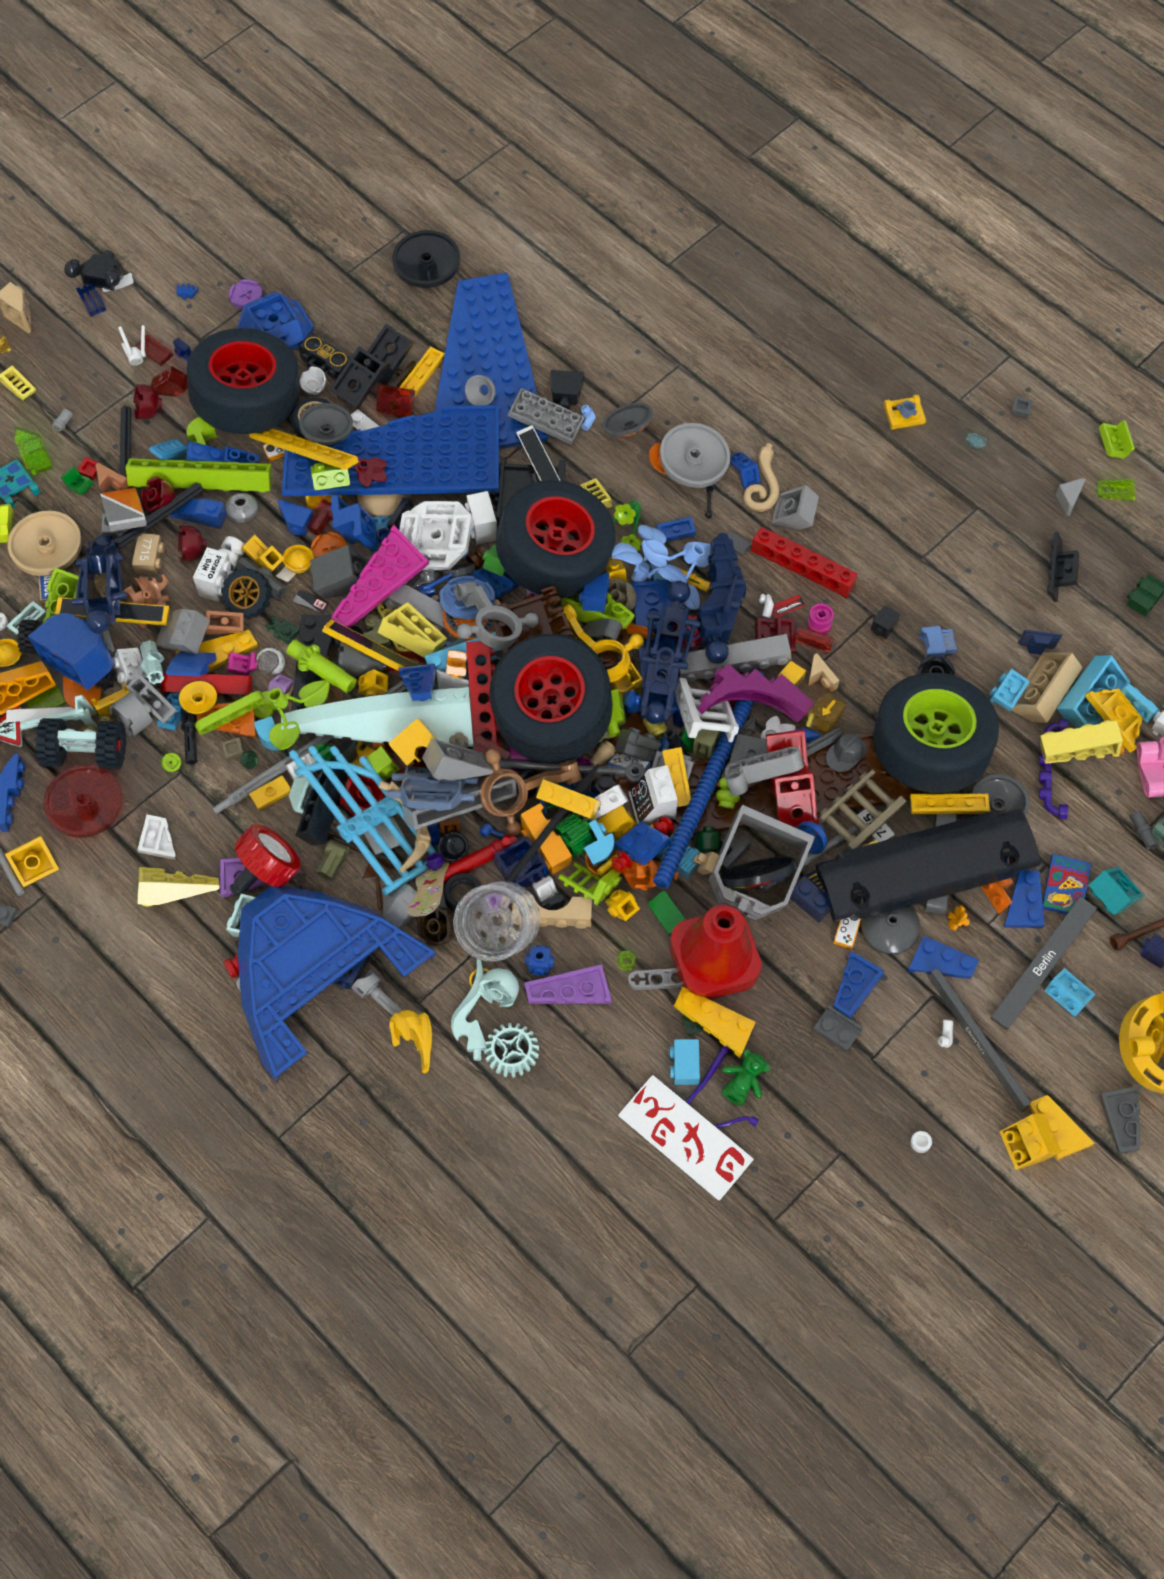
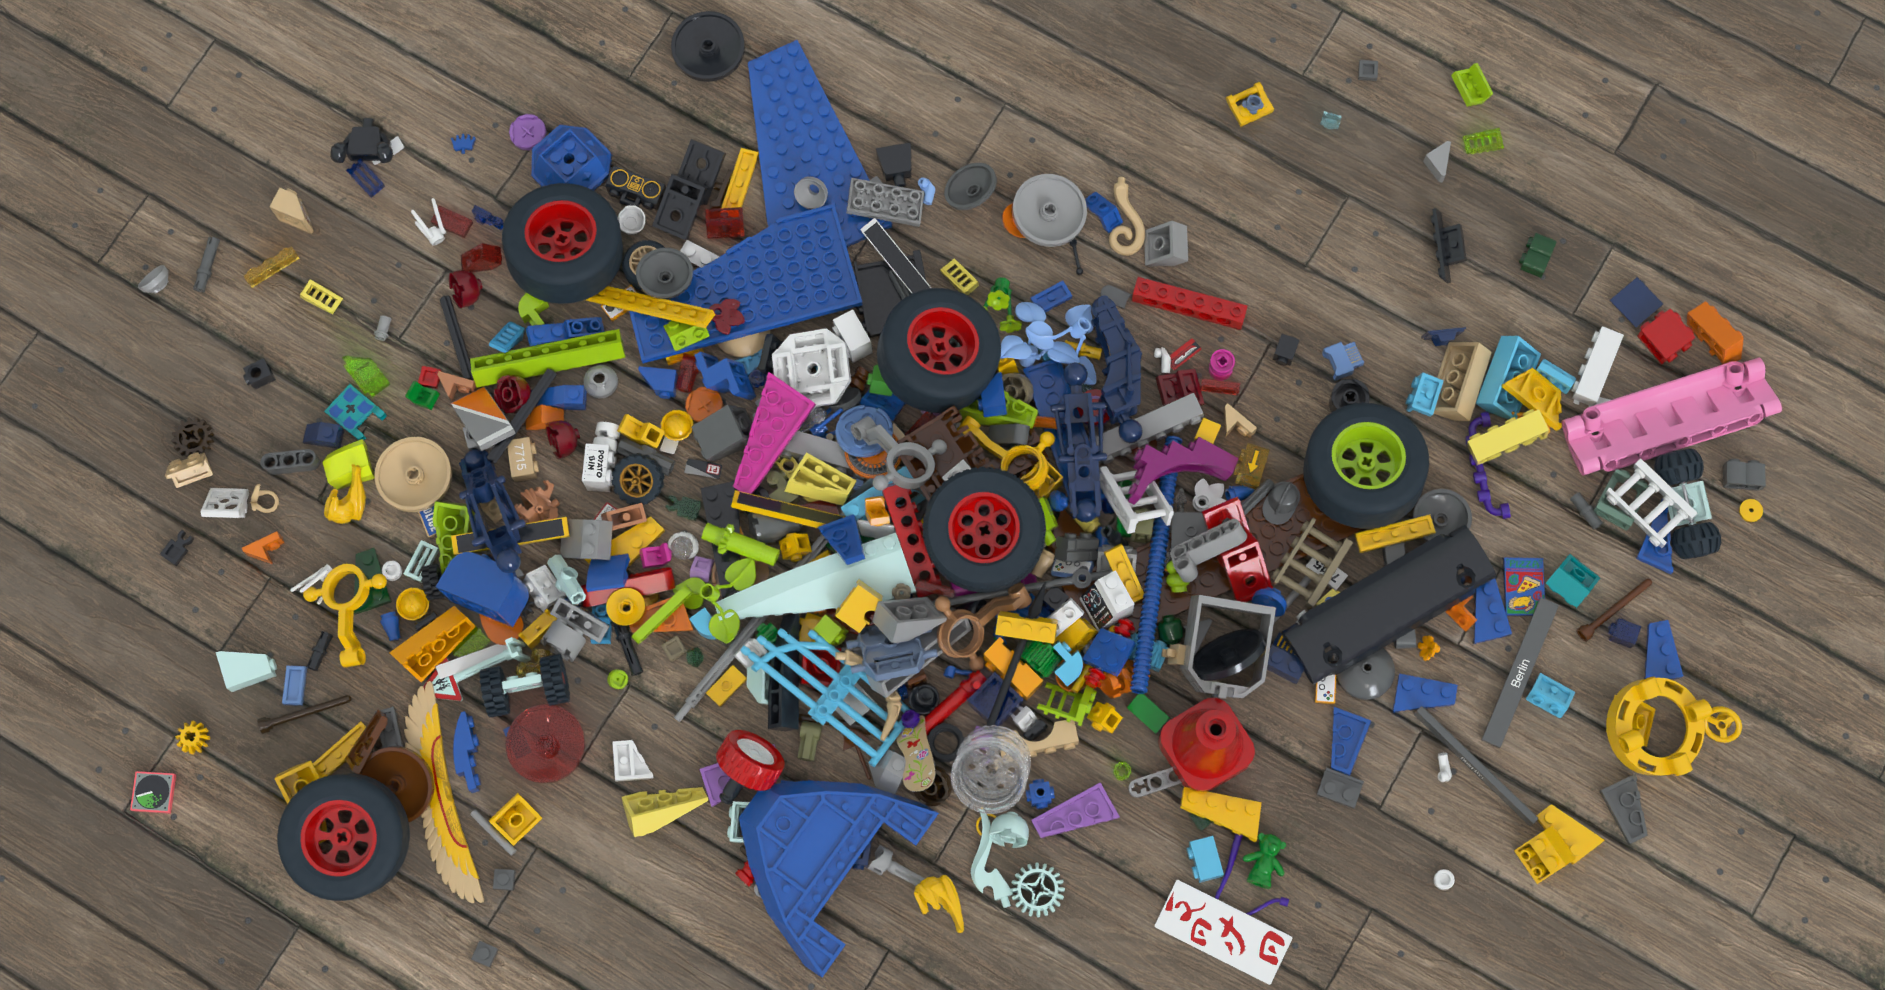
camera: 10 degrees left, 10 degrees up
none -> orange slope [526,405,564,430]
none -> pearl gold tile [642,592,661,607]

